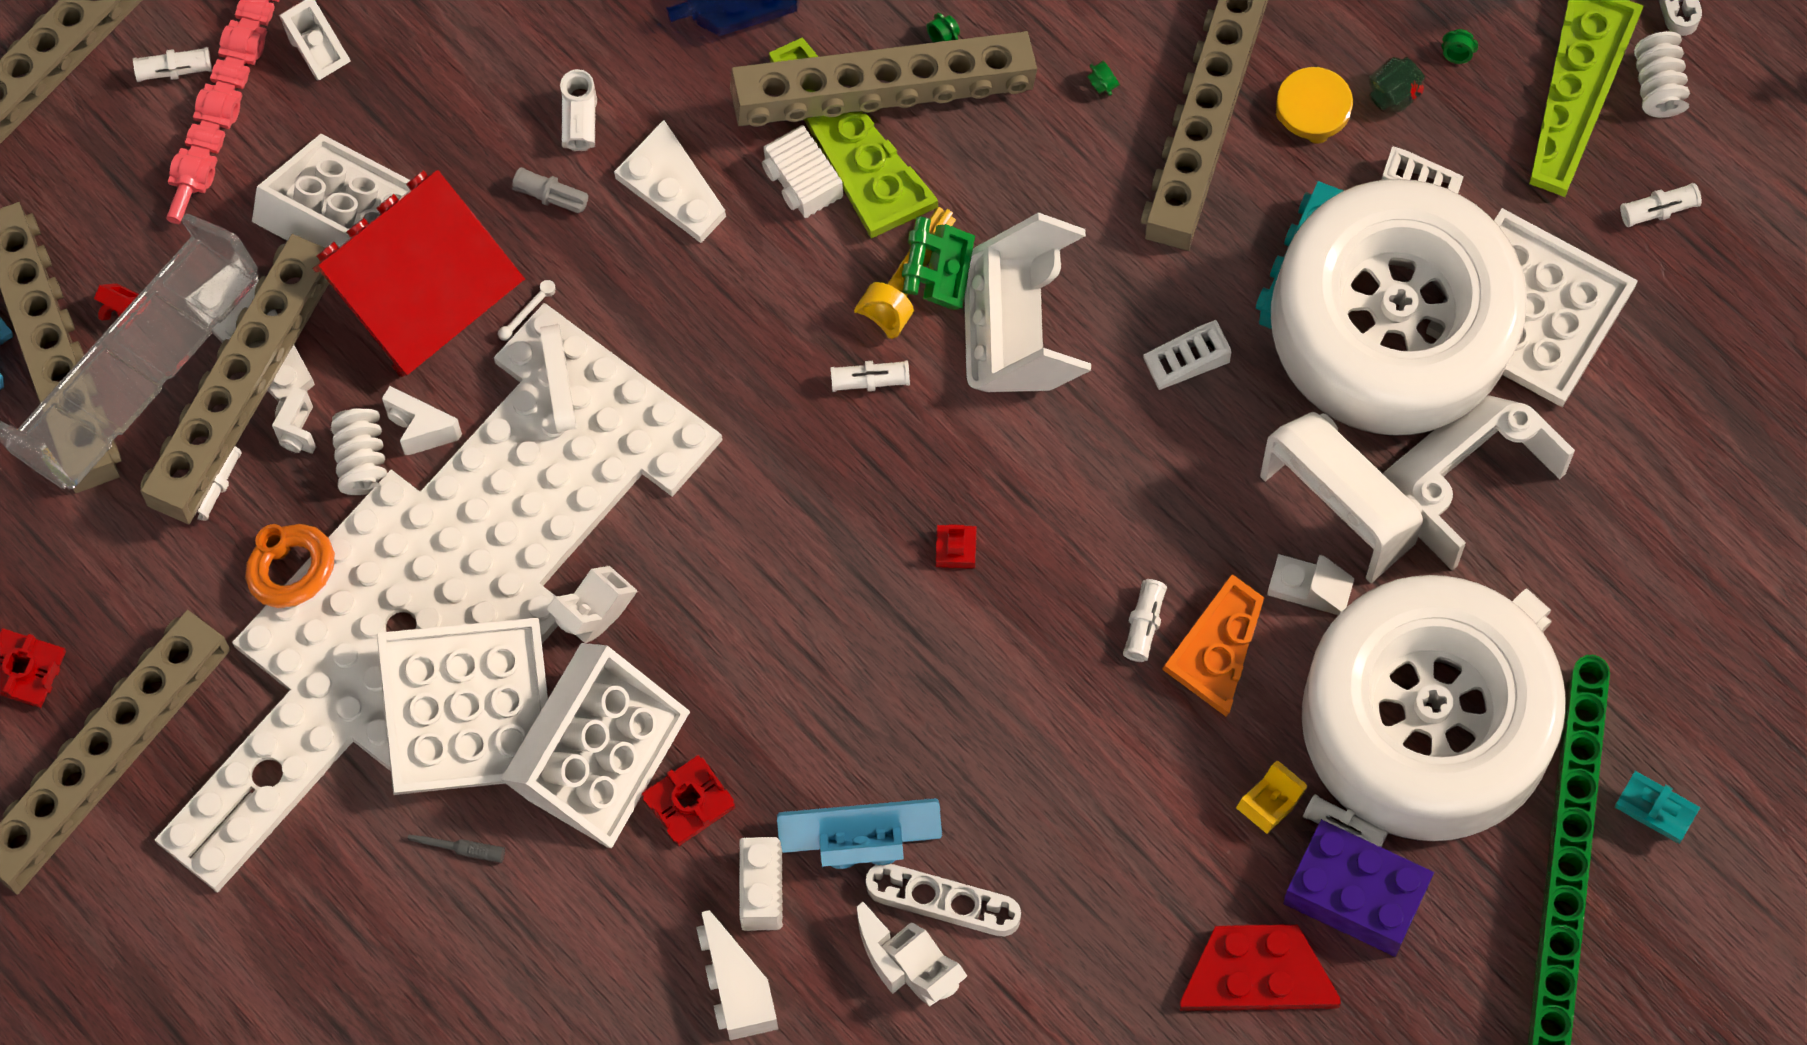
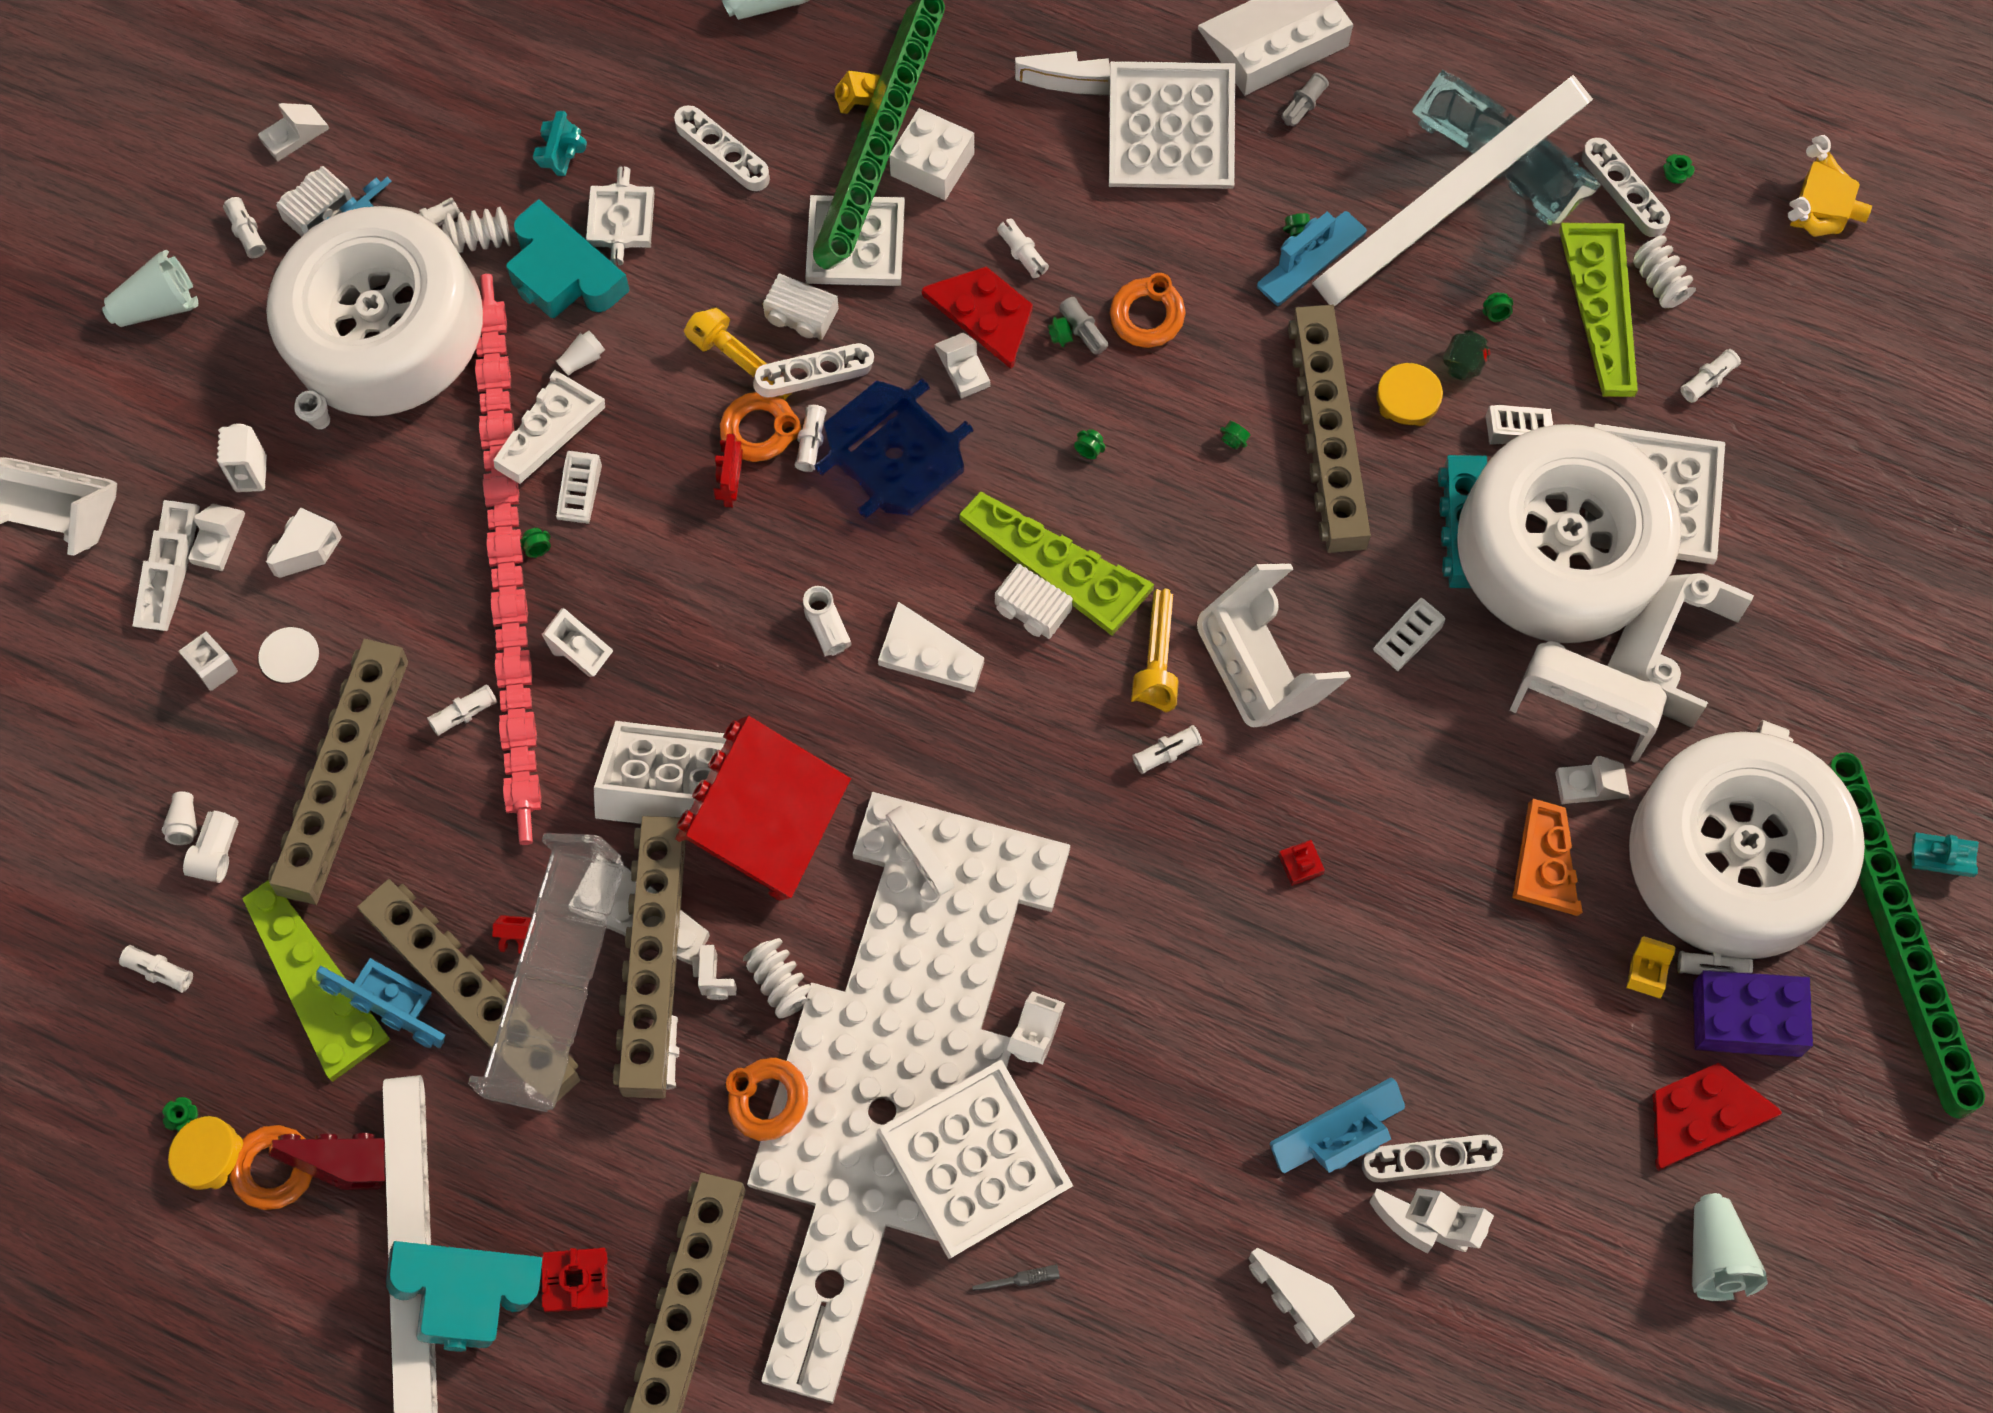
camera: 25 degrees left, 0 degrees up
white slope [382,386,462,455] -> none
white hinge [498,280,556,341] -> none
white slope [501,643,690,848] -> none
light grey axle [512,167,588,213] -> none
red piece [642,755,736,846] -> none
dark tan brick [730,31,1037,126] -> none
white brick [740,837,783,931] -> none
green plate [902,217,975,310] -> none
white pin [1123,579,1167,662] -> none

